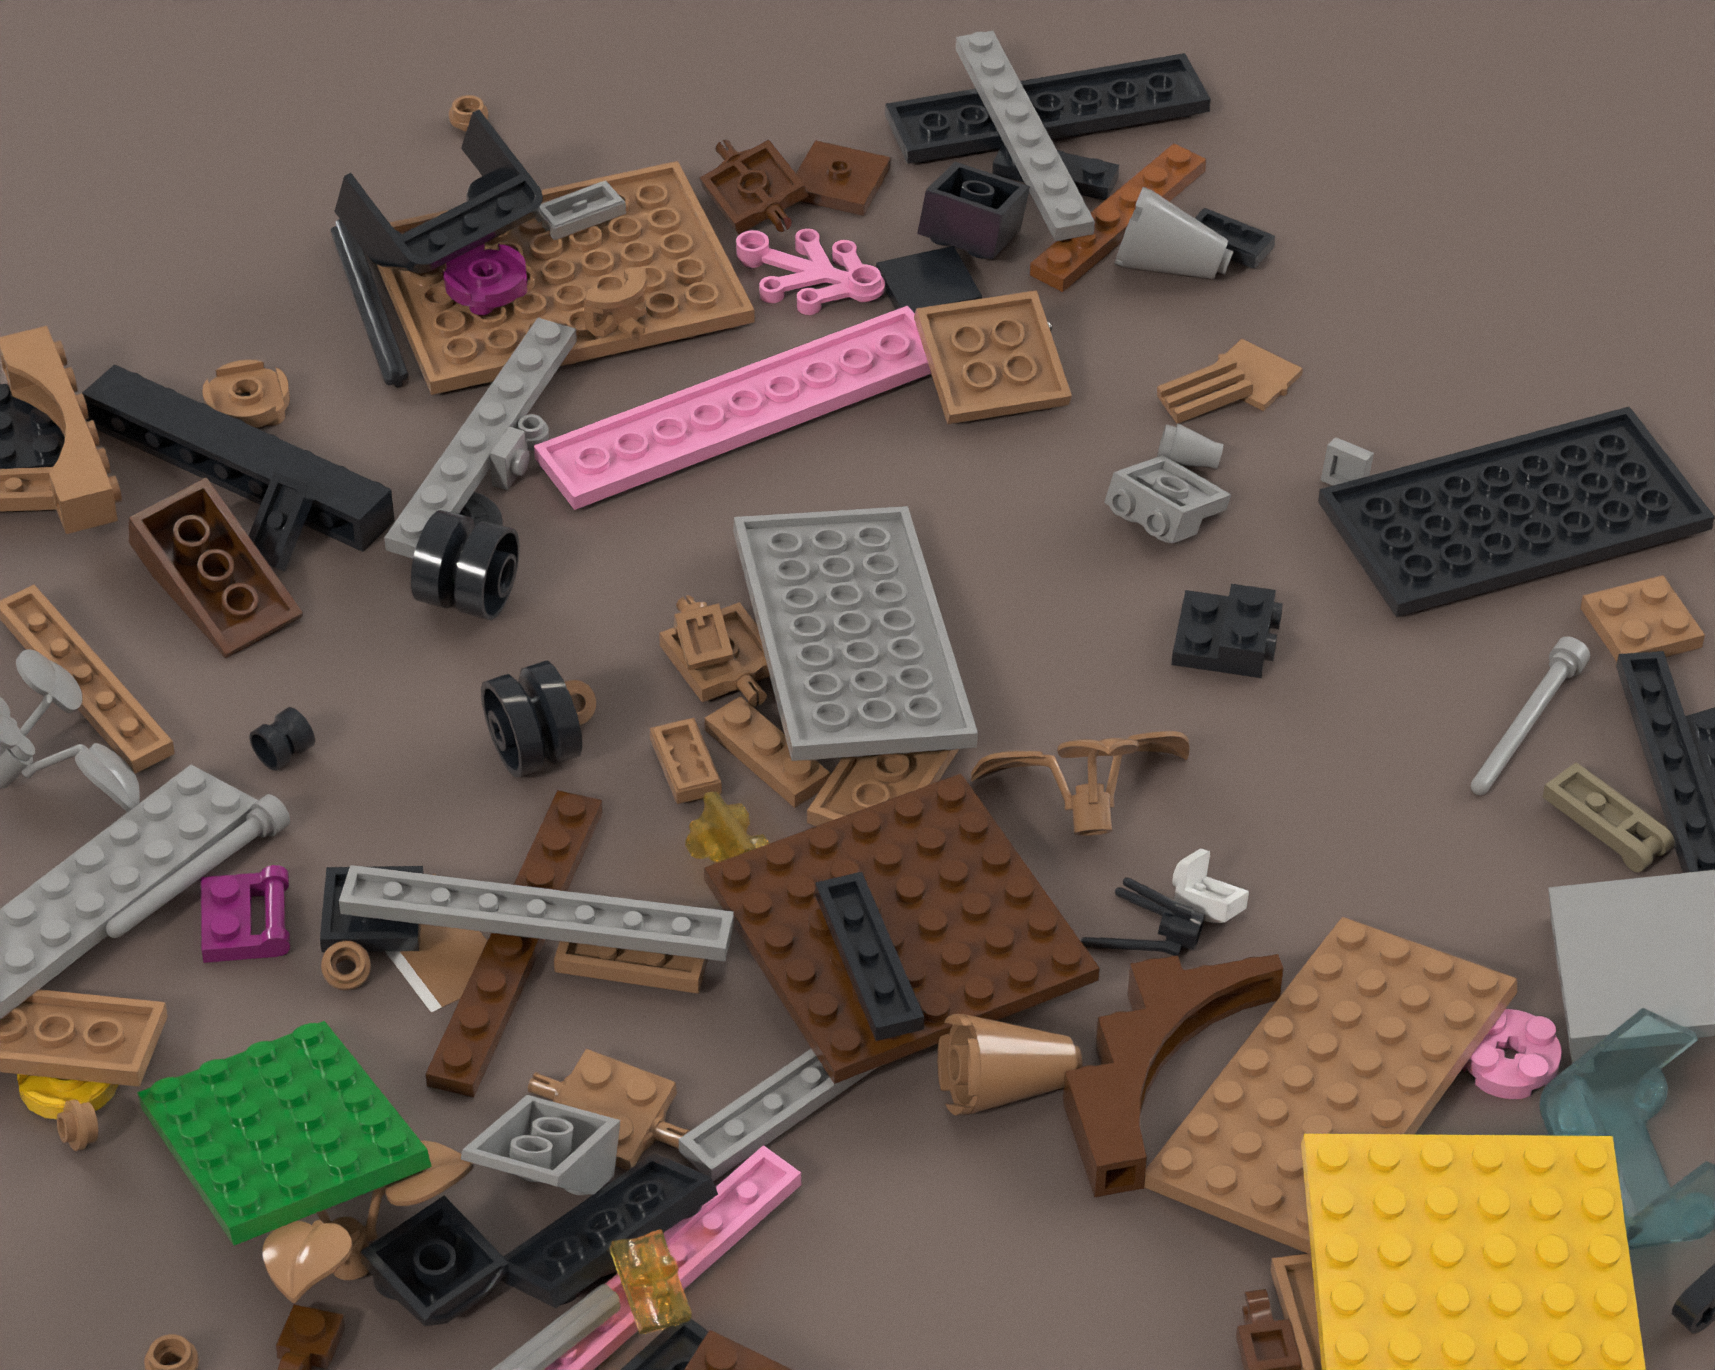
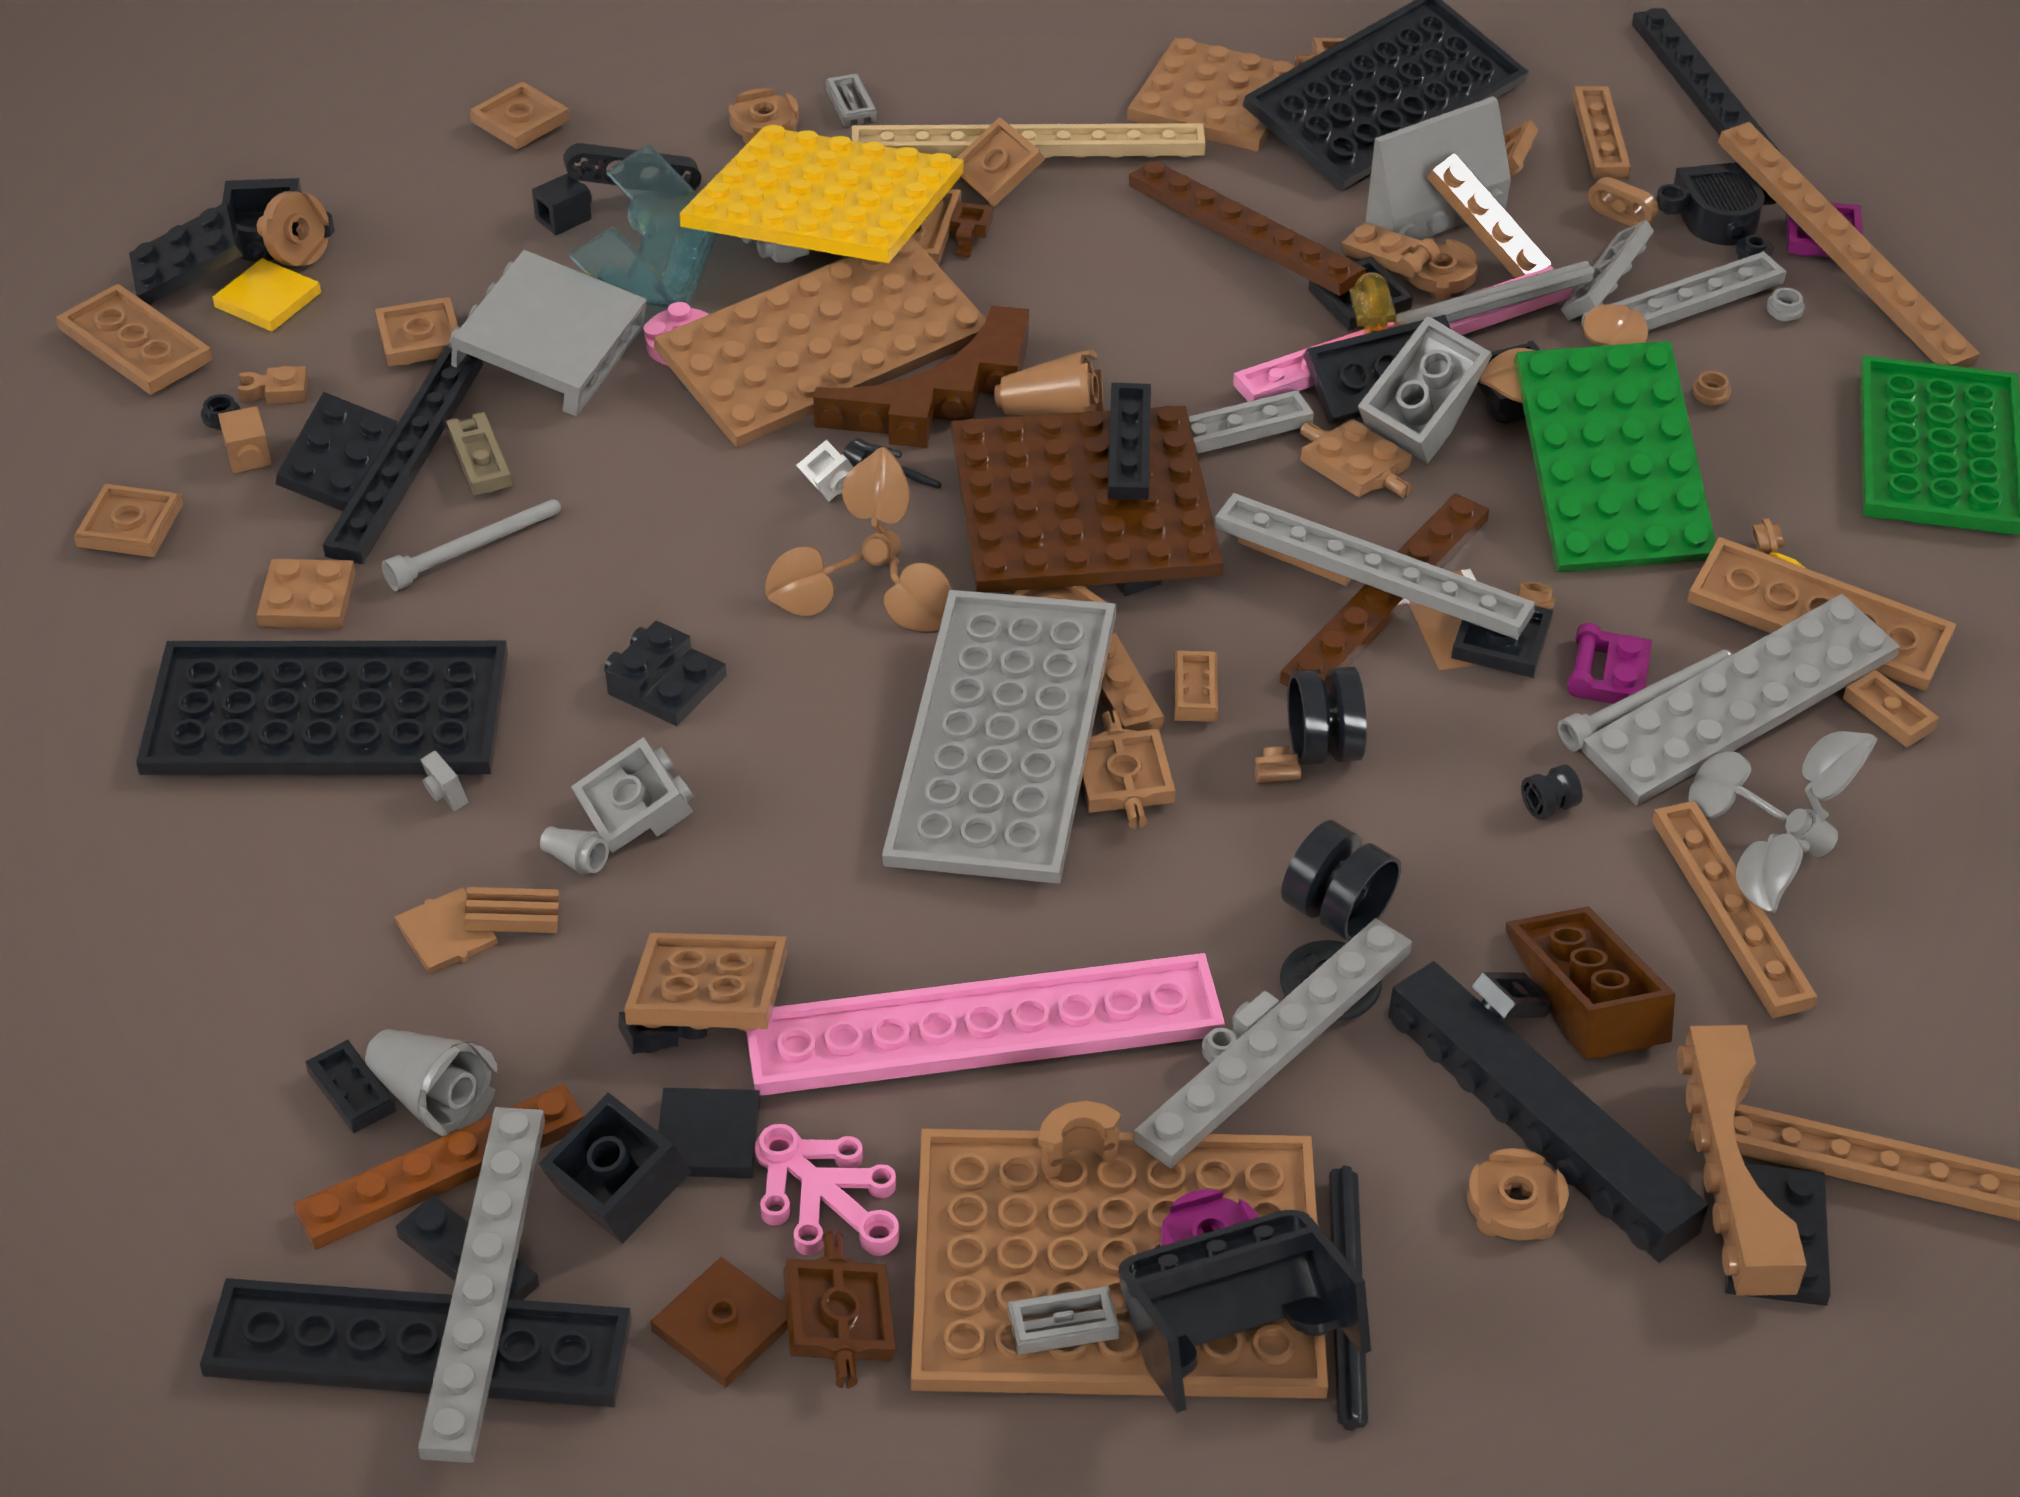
camera: 160 degrees left, 0 degrees up
medium nougat bracket [674,602,733,671] -> none
clear yellow hips [685,792,769,863] -> none

